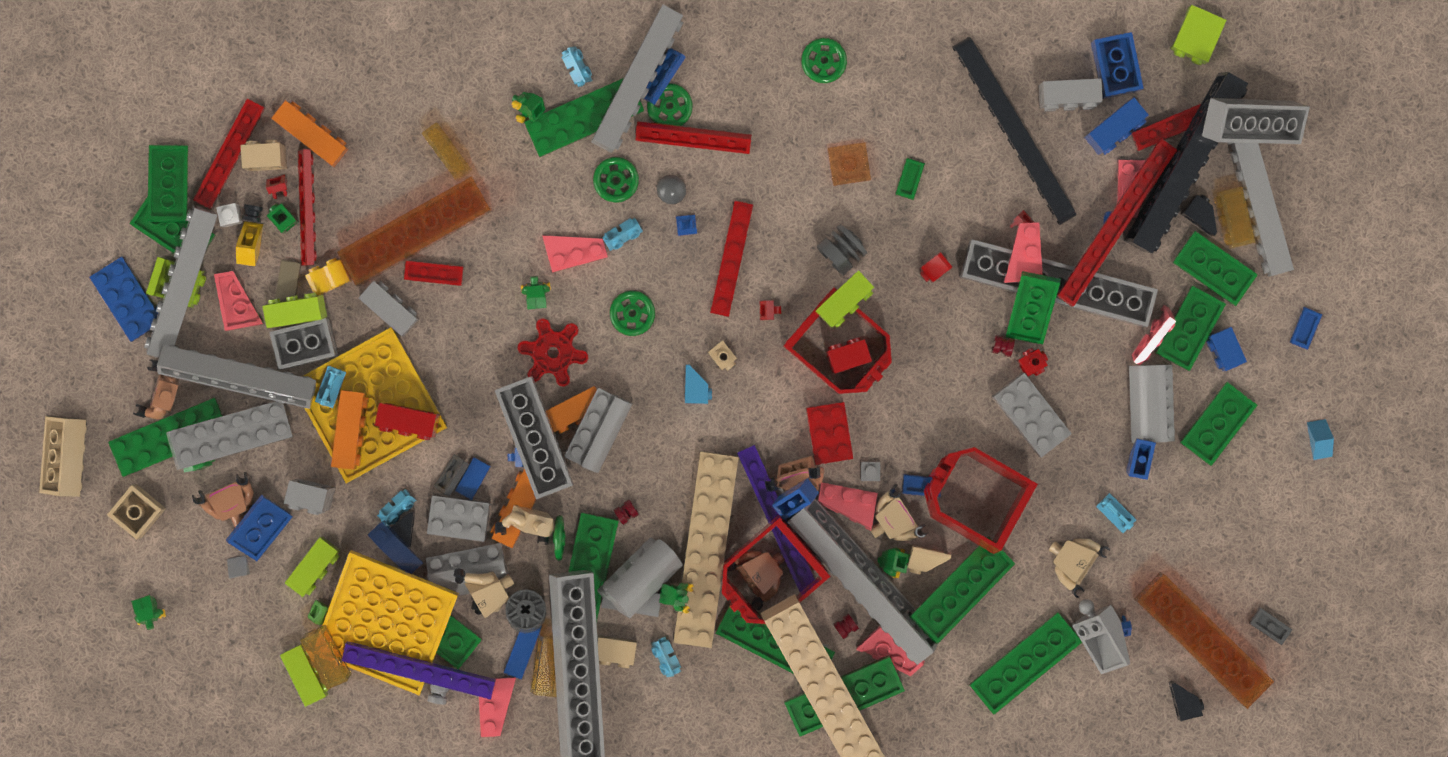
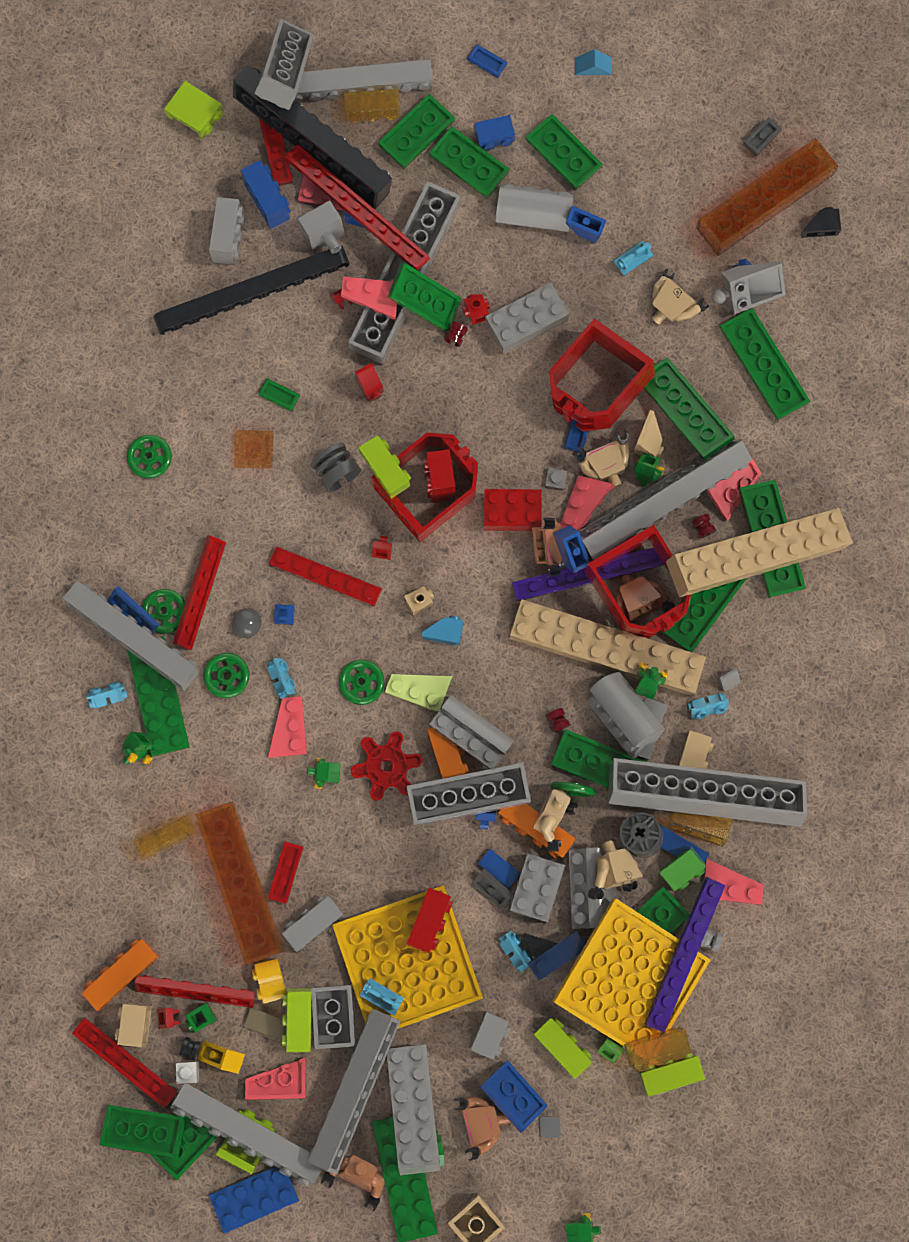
camera: 80 degrees left, 10 degrees down
orange brick [331,390,369,470] -> none
blue brick [1091,32,1144,99] -> none
coral wing [1132,305,1176,366] -> none
black slope [1181,194,1217,237] -> none
none -> light grey brick [298,201,345,254]
none -> yellowish green wing [385,674,452,712]
none -> bright green brick [660,846,706,891]
none -> light grey slope [718,668,740,692]

